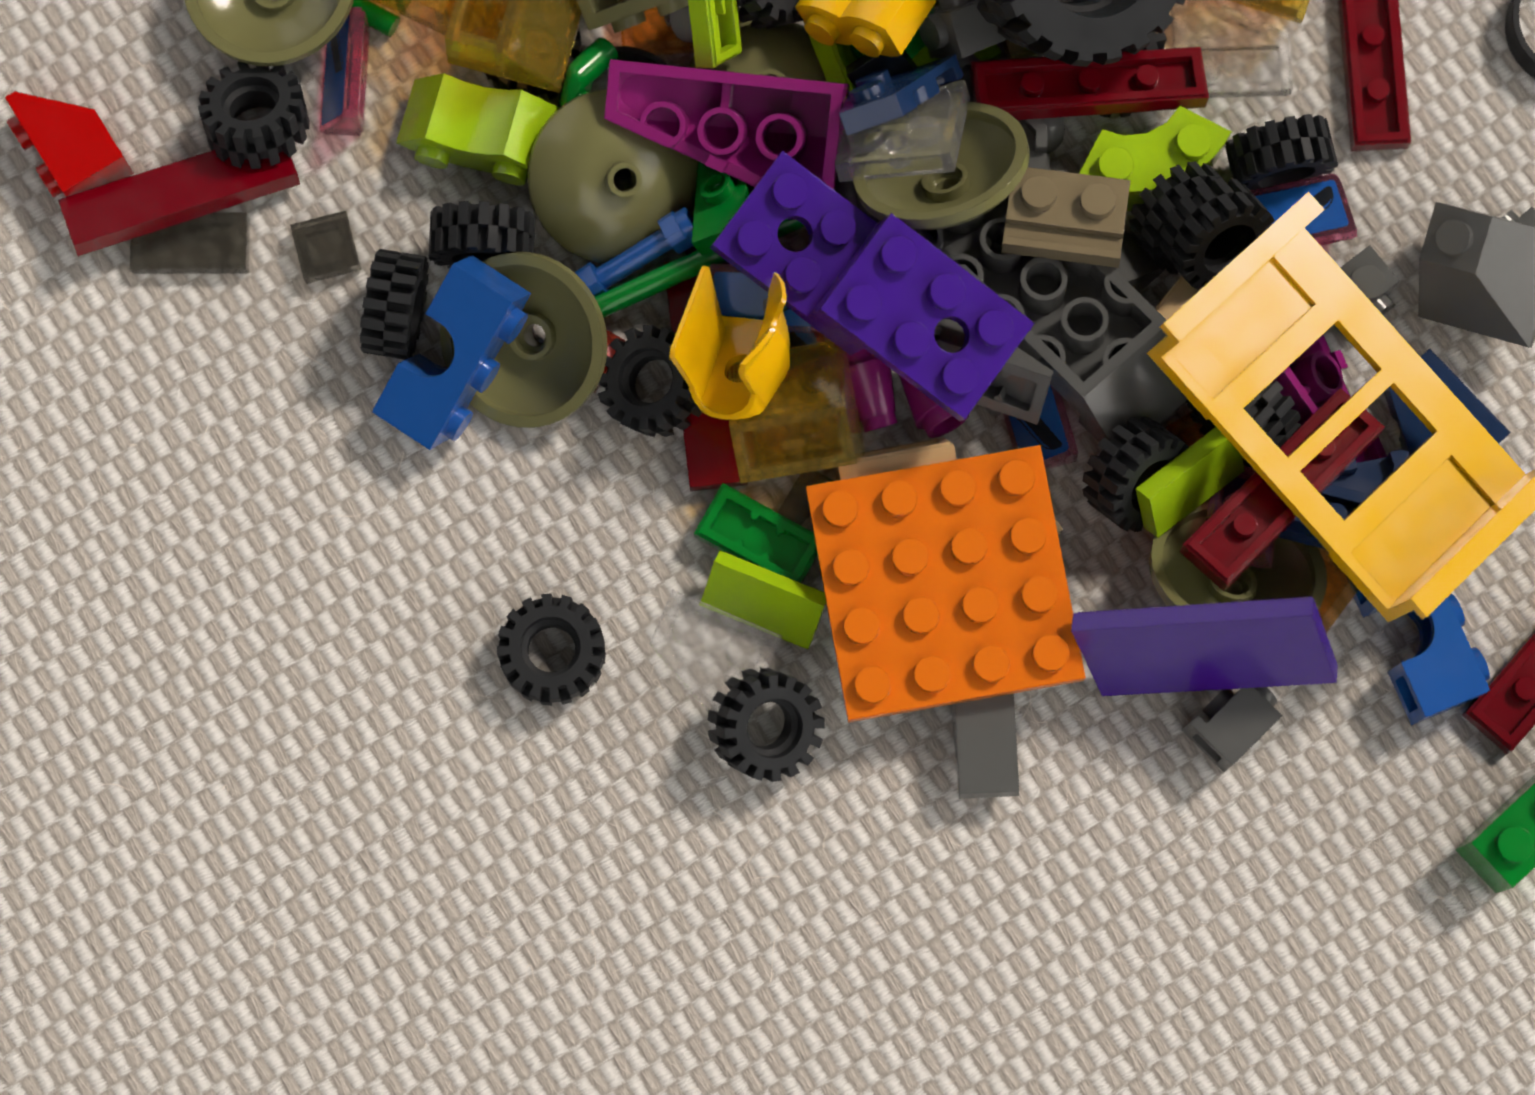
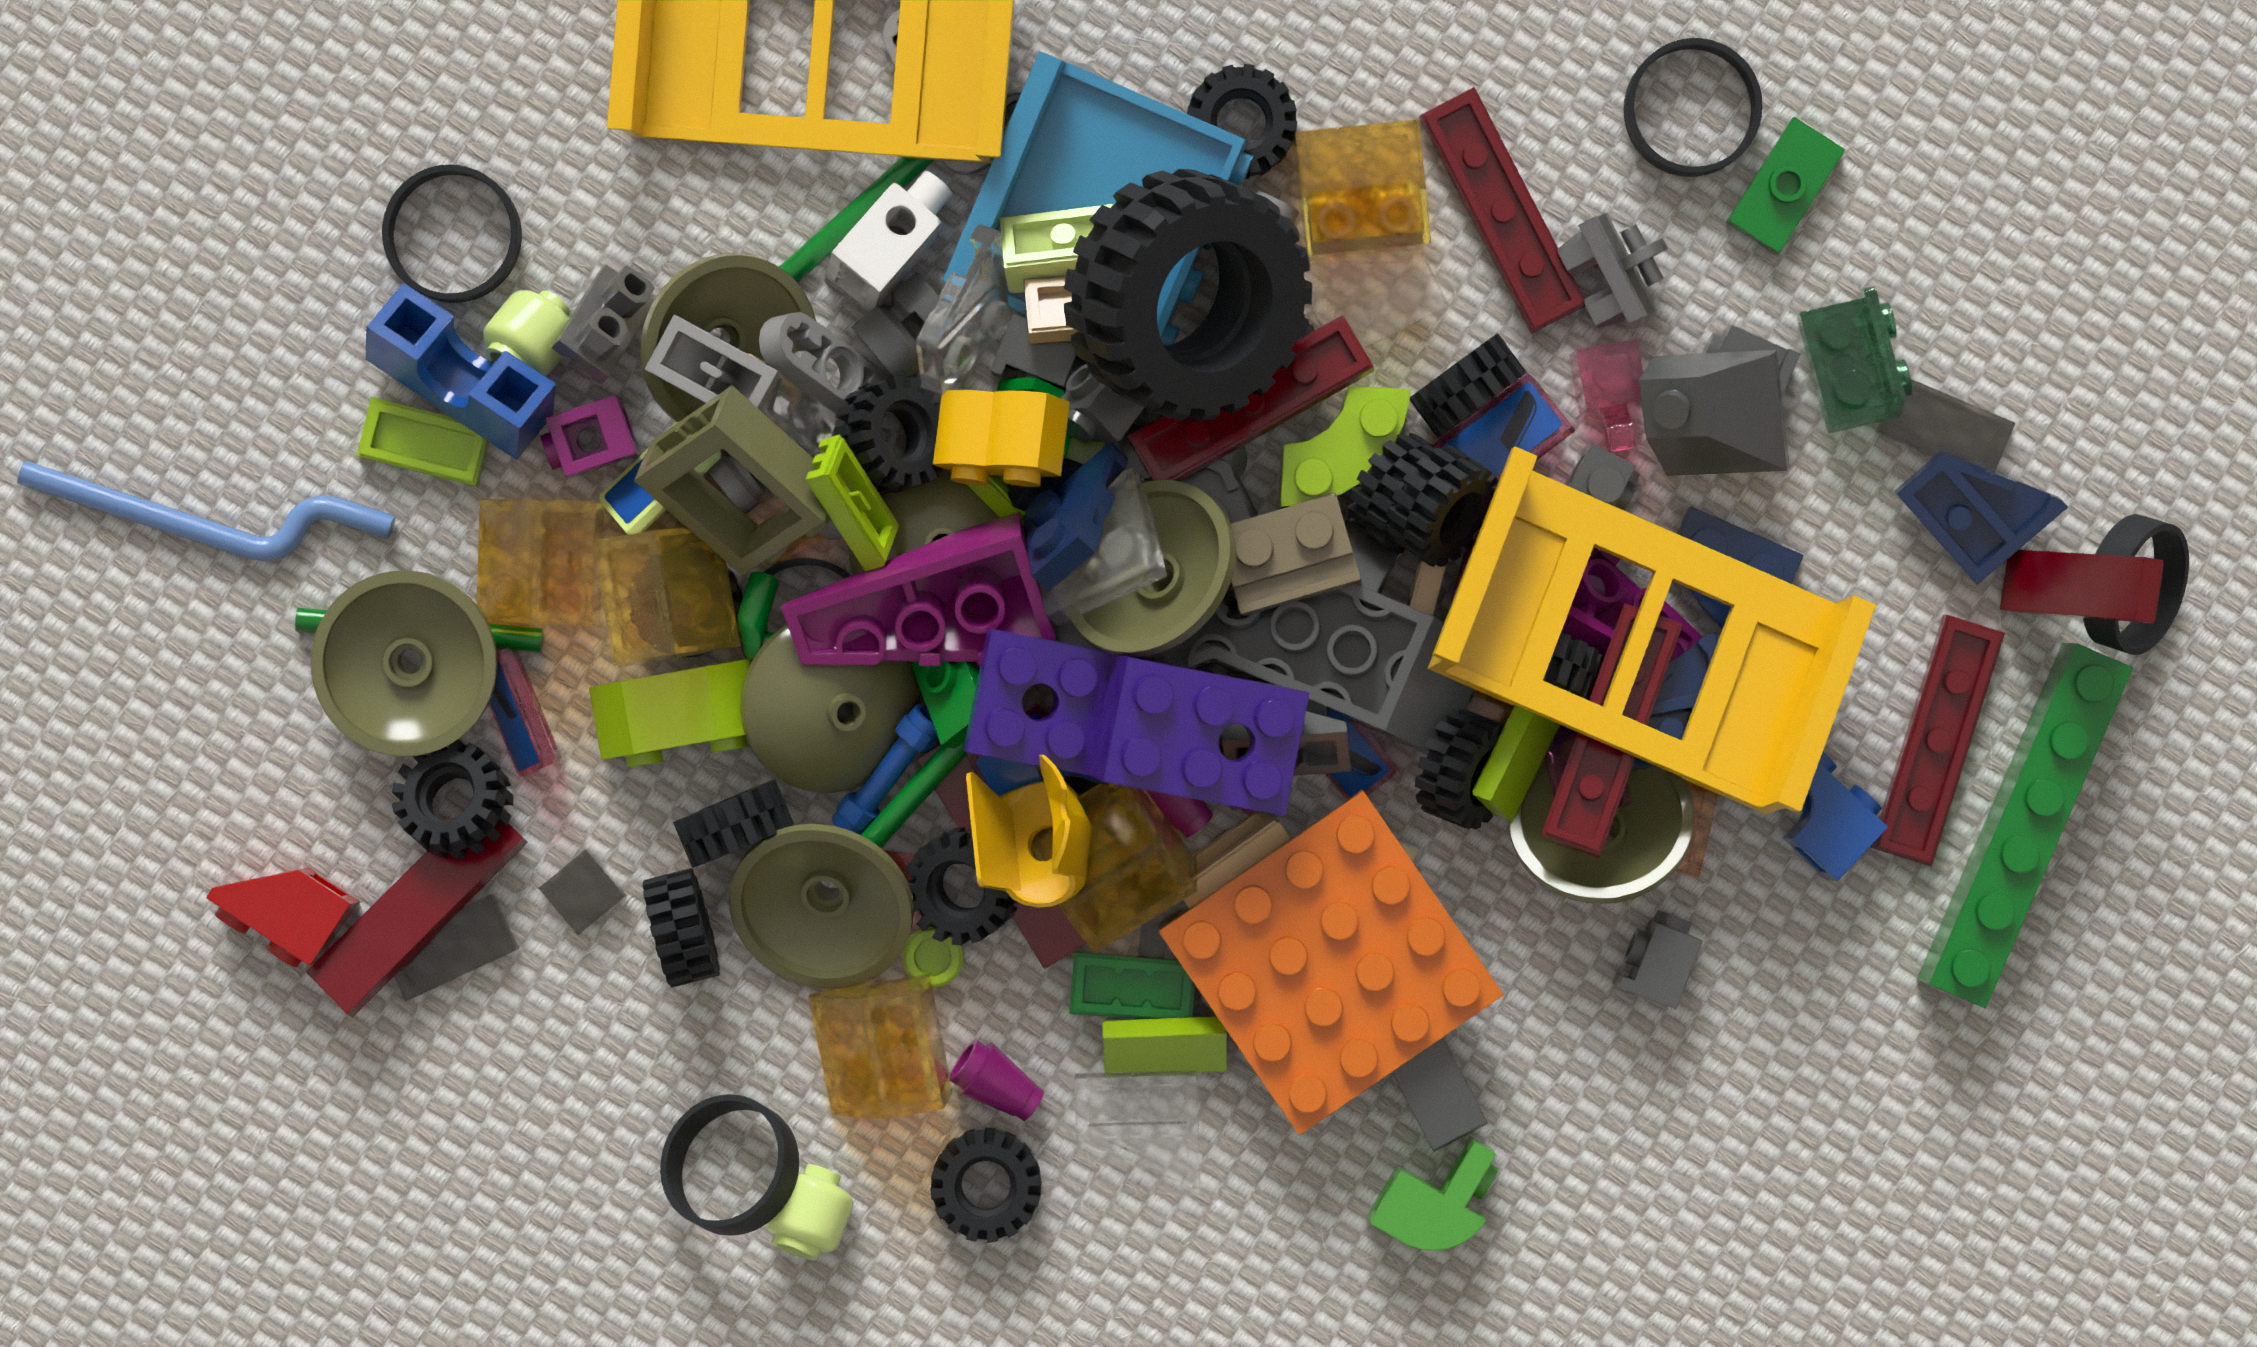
camera: 20 degrees left, 10 degrees up
blue arch [372,255,531,450] -> none
black tyre [707,667,825,782] -> none
dark purple tile [1071,597,1338,696] -> none
none -> black tyre [660,1094,799,1236]
none -> yellowish green head [764,1164,853,1261]
none -> clear yellow slope [808,974,953,1119]
none -> lime tile [902,926,964,988]
none -> magenta cone [949,1039,1044,1121]
none -> bright green brick [1367,1136,1499,1251]
none -> flat silver hips [1557,213,1669,328]
none -> clear pink brick [1569,339,1643,452]

